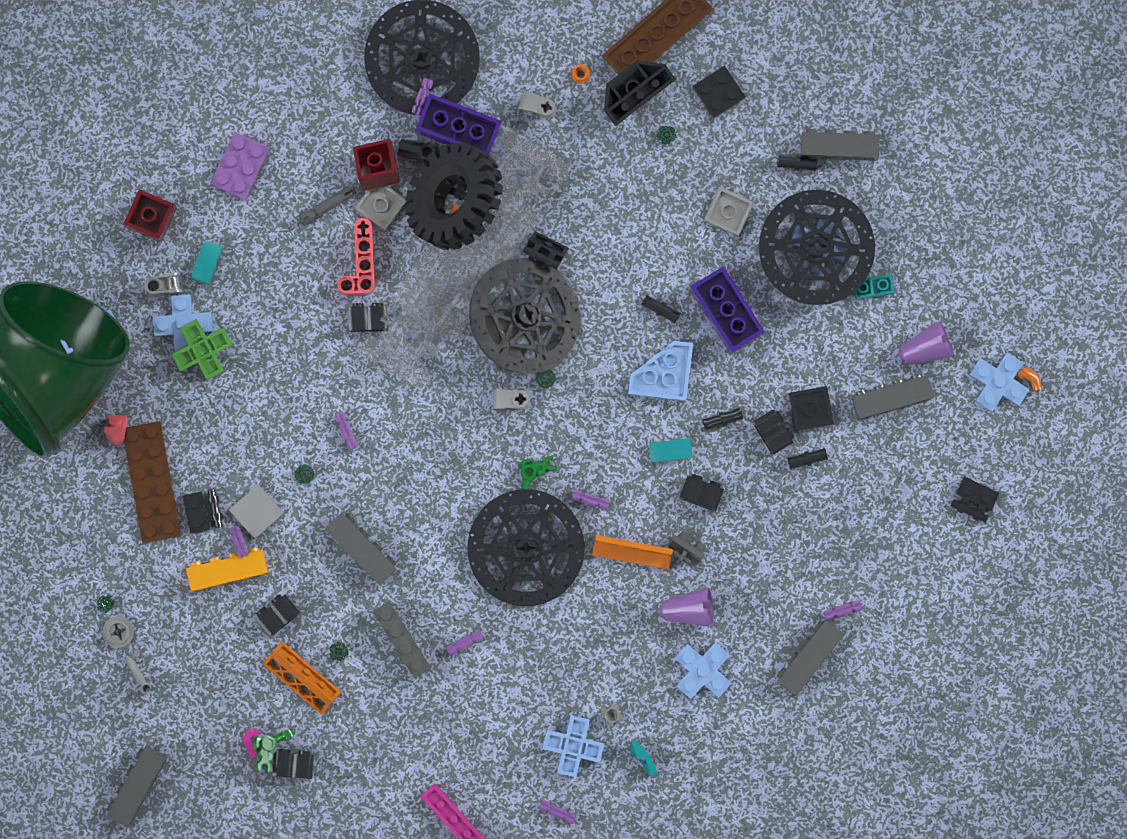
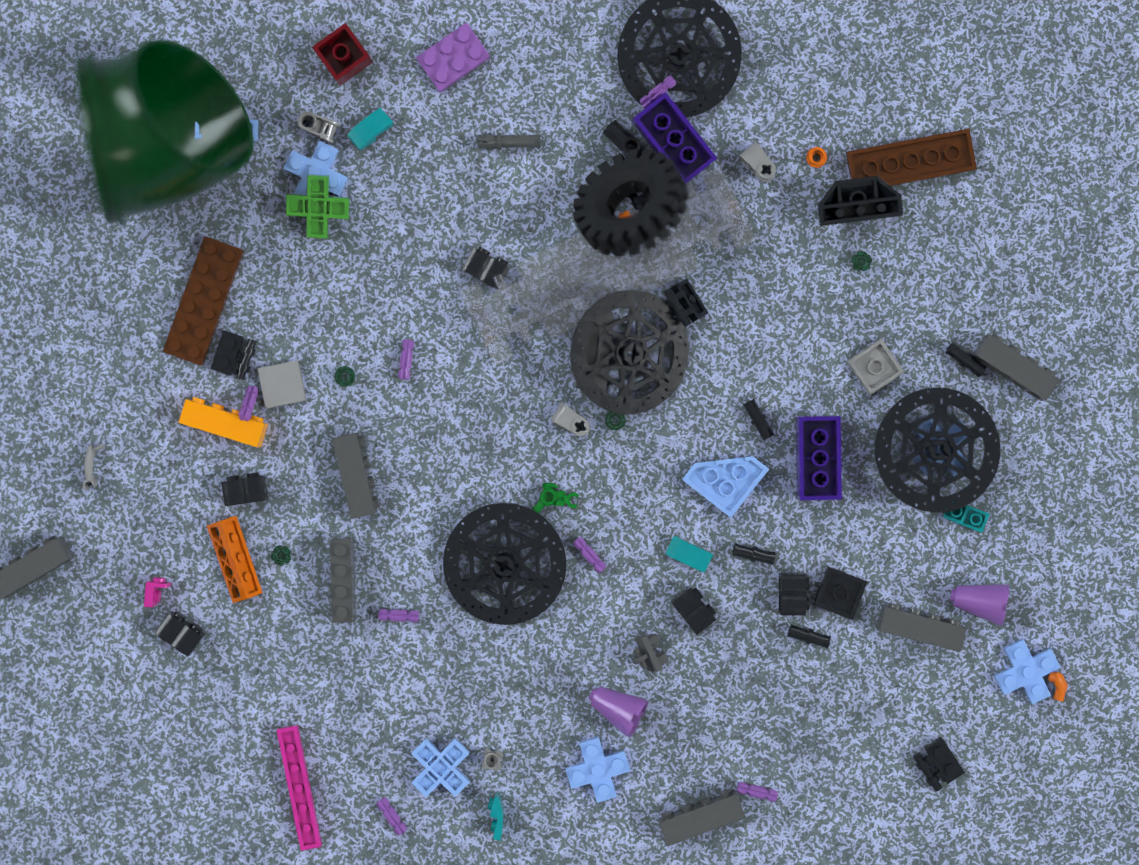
camera: 30 degrees right, 5 degrees up
clear green plate [97,595,115,613] -> none
light grey gear [103,616,134,648] -> none
coral plate [104,415,128,447] -> none
green piece [252,728,295,773] -> none
coral beam [338,218,375,296] -> none
dark red brick [353,139,401,191] -> none
light grey tile [354,186,408,232] -> none
orange fence [592,535,673,570] -> none
black plate [692,65,746,119] -> none

